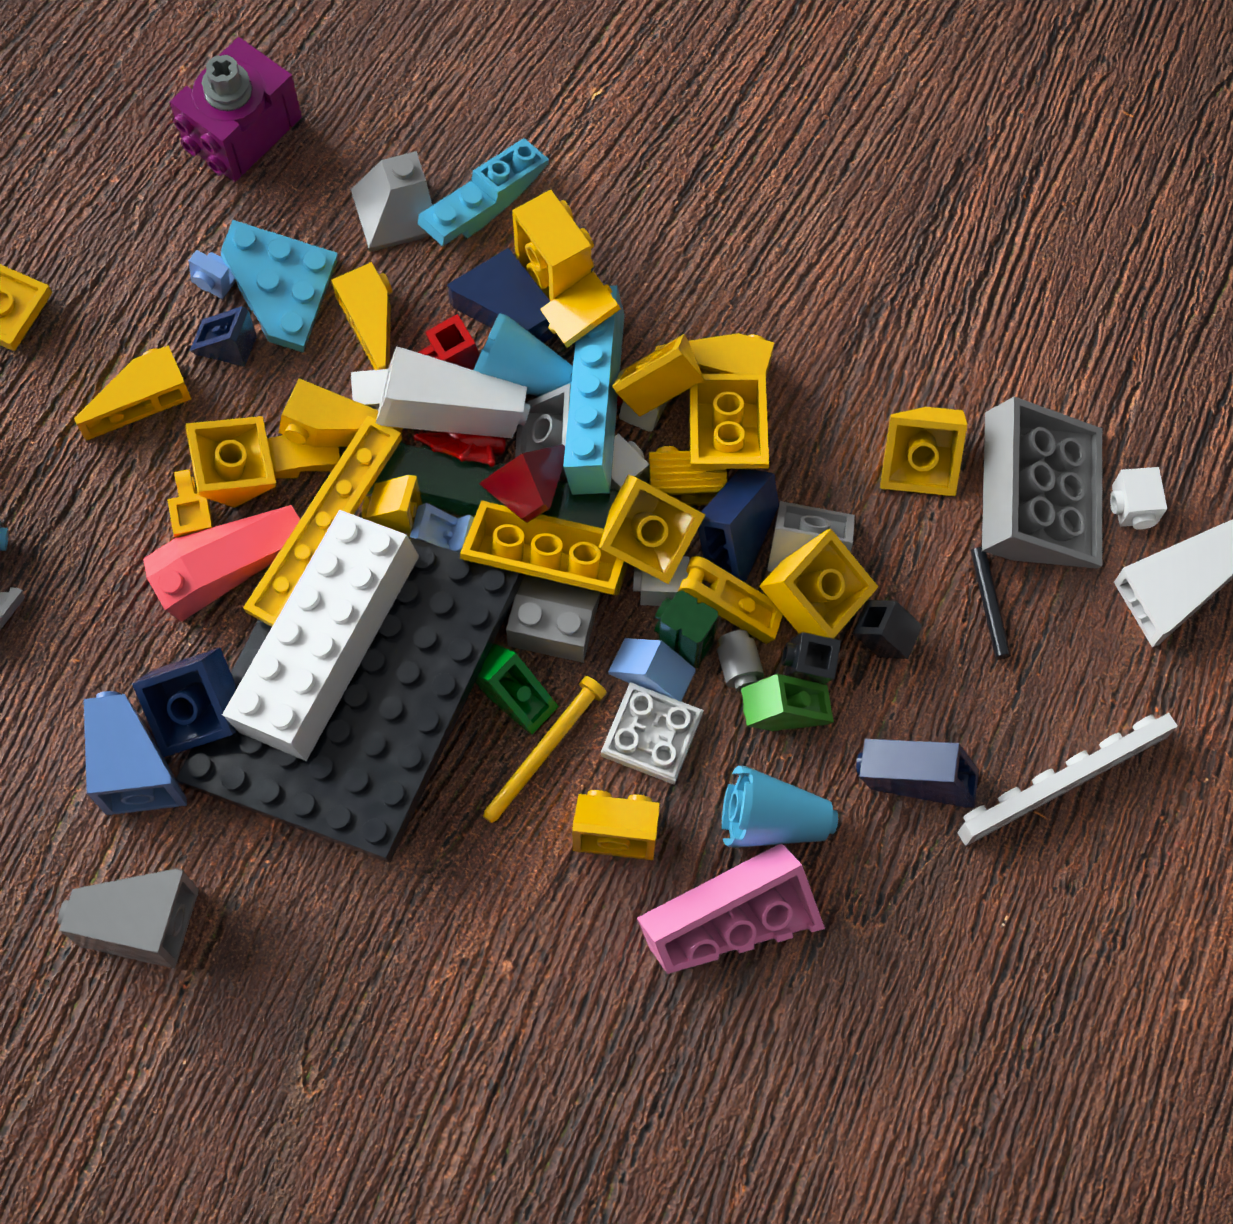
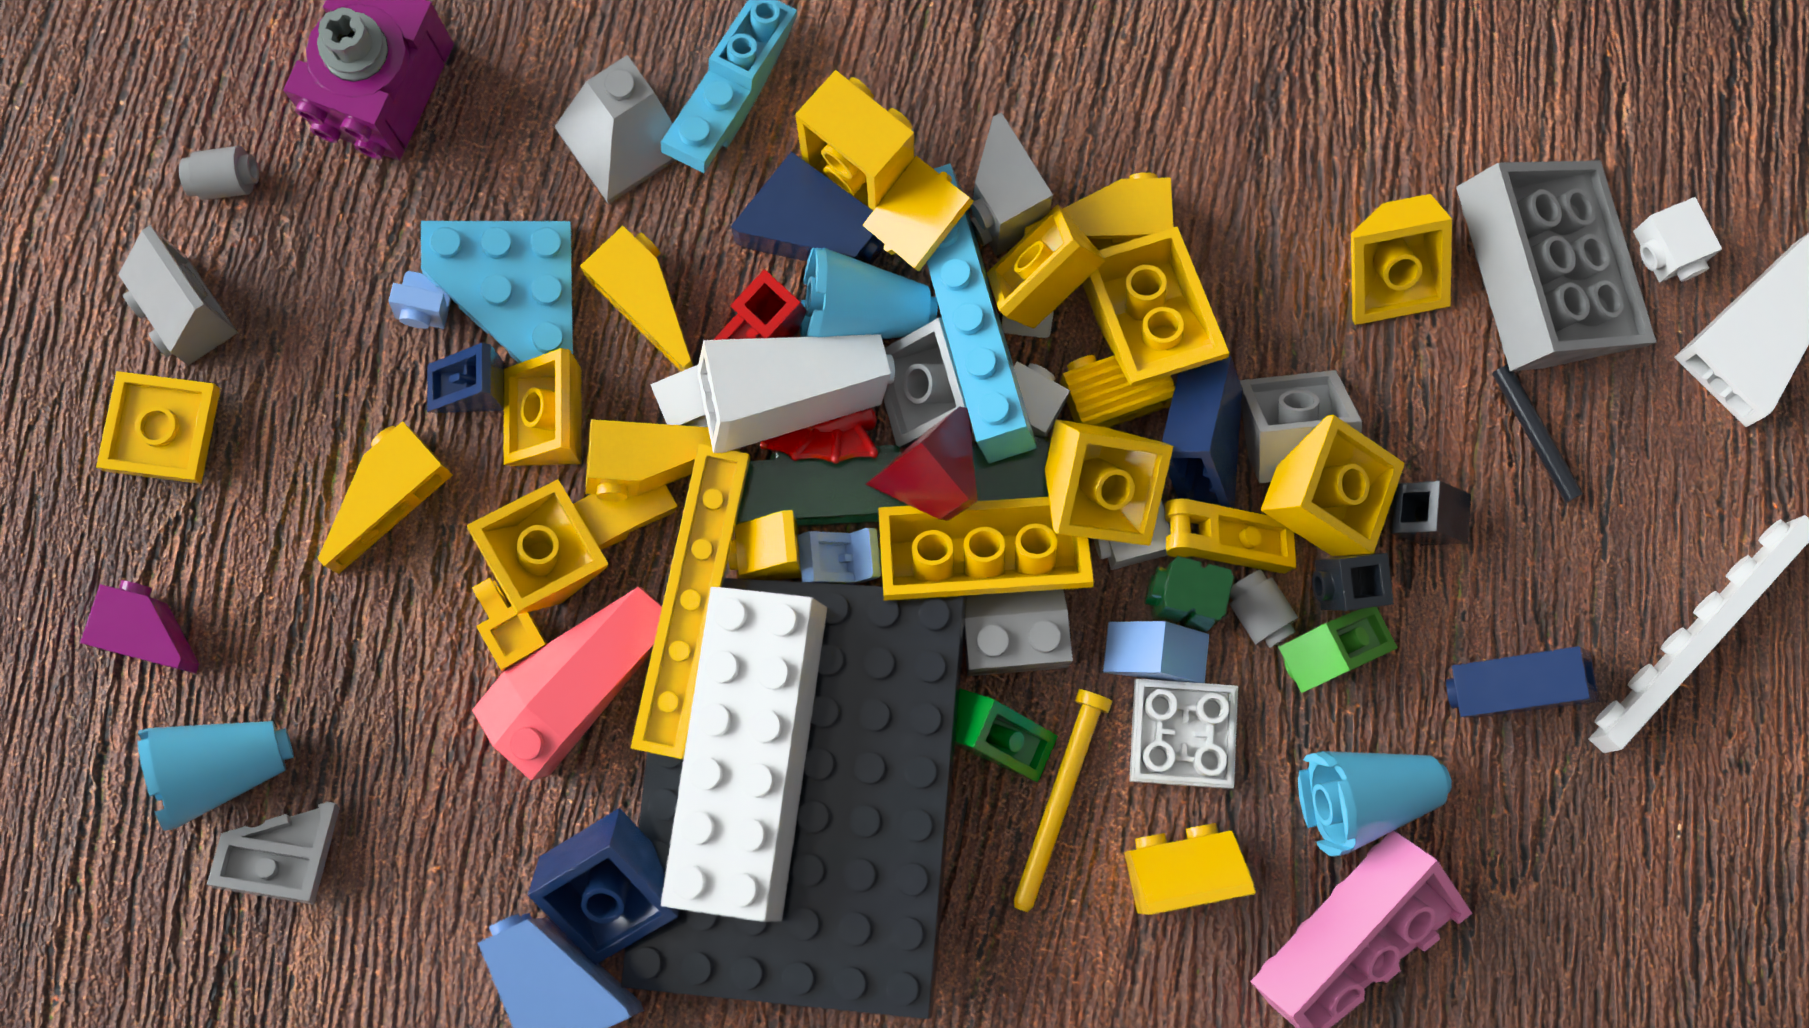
camera: 15 degrees left, 10 degrees up
none -> light grey slope [118,225,238,366]
none -> light grey brick [179,146,259,200]
none -> yellow slope [503,348,582,466]
none -> light grey slope [970,112,1053,256]

